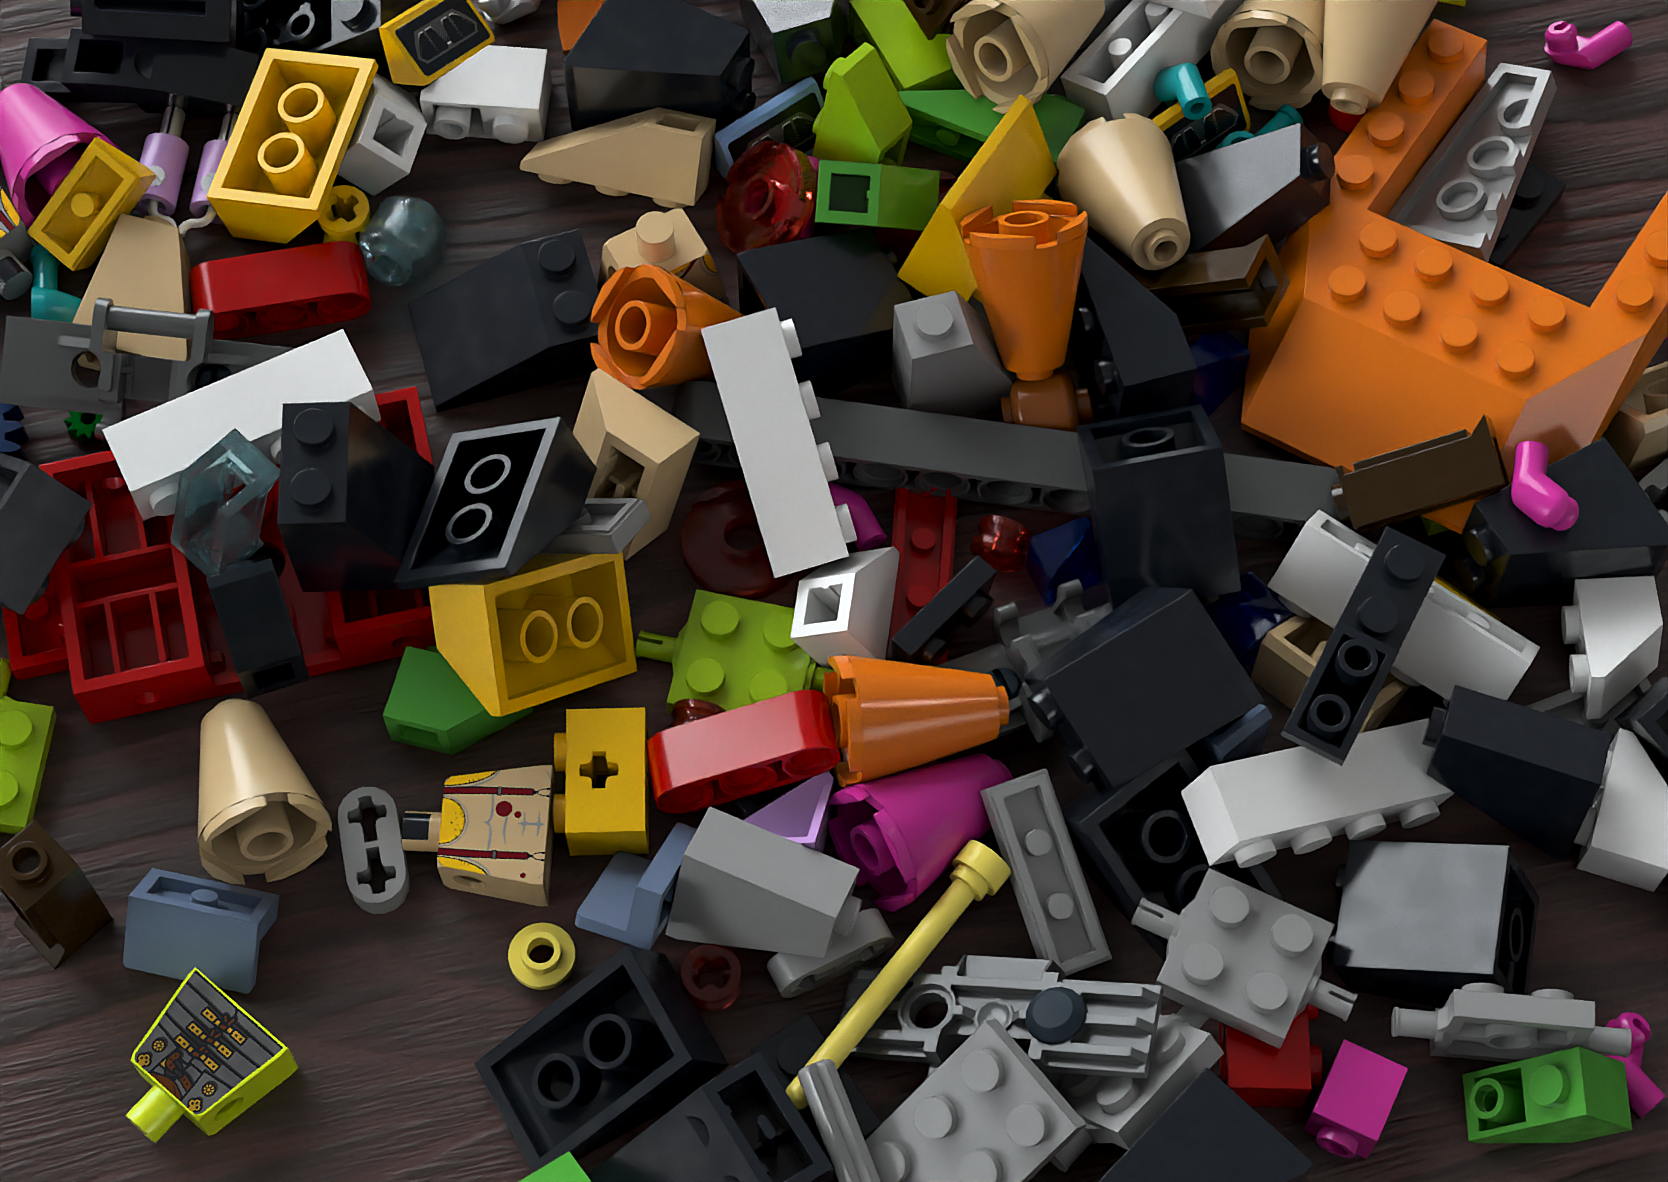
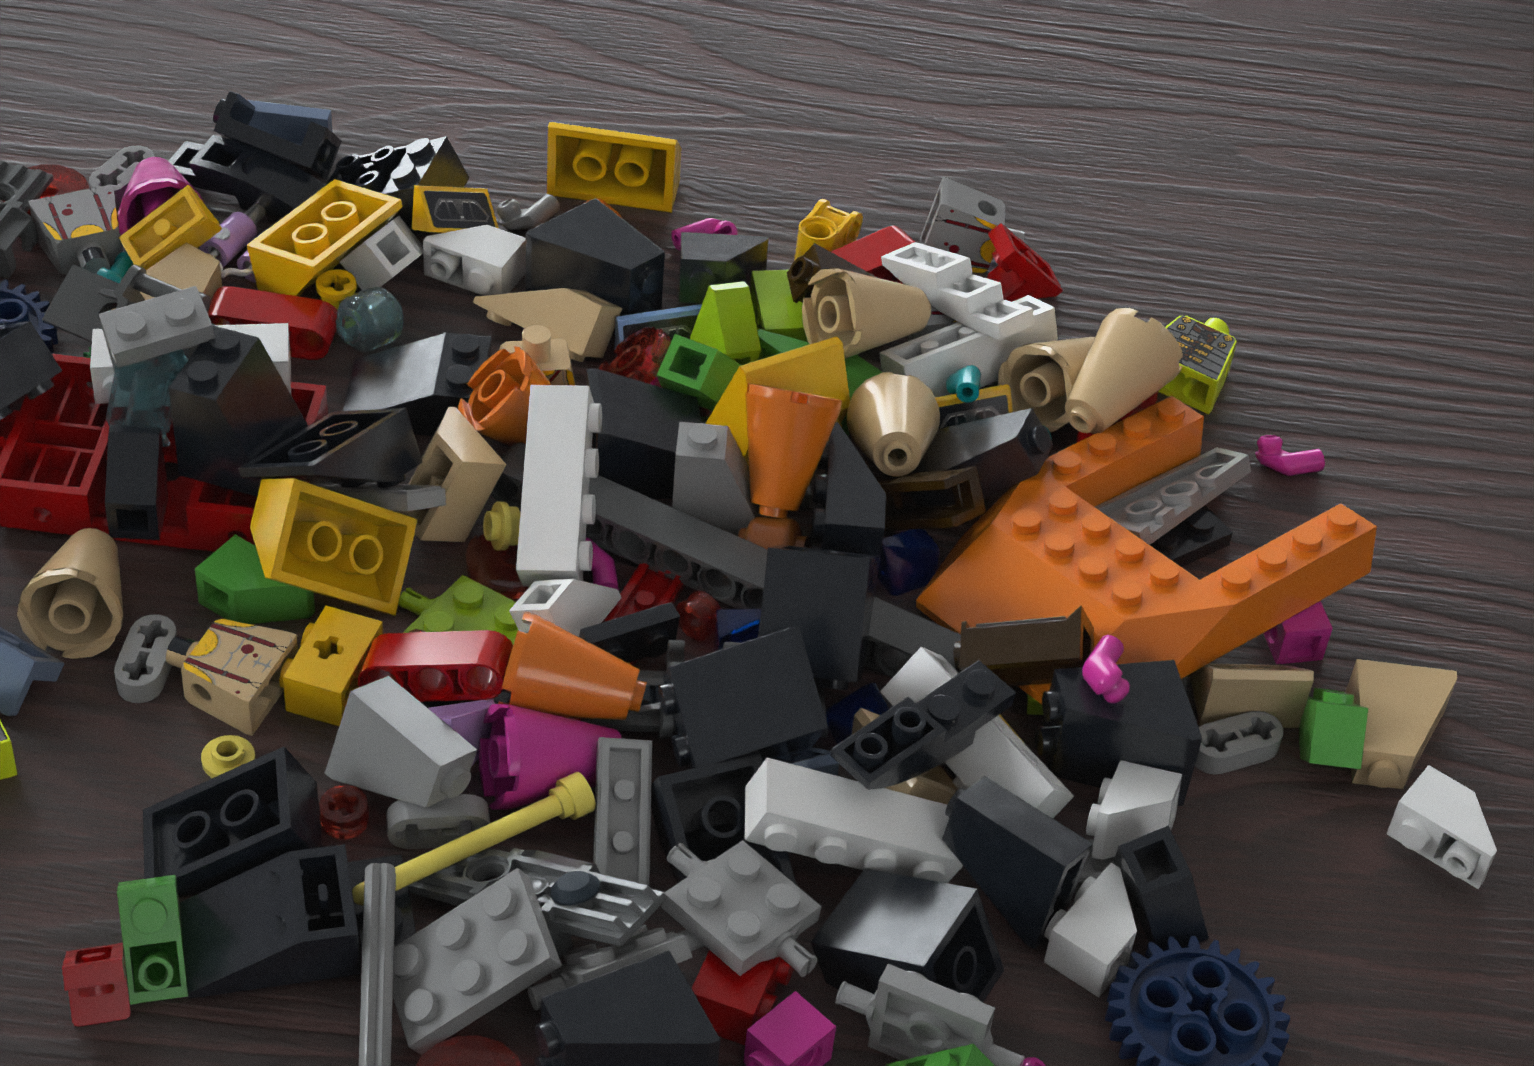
camera: 15 degrees right, 20 degrees down
sand blue panel [575,822,697,951] -> none
none -> light grey bracket [98,286,215,387]
none -> light yellow plate [483,501,520,550]

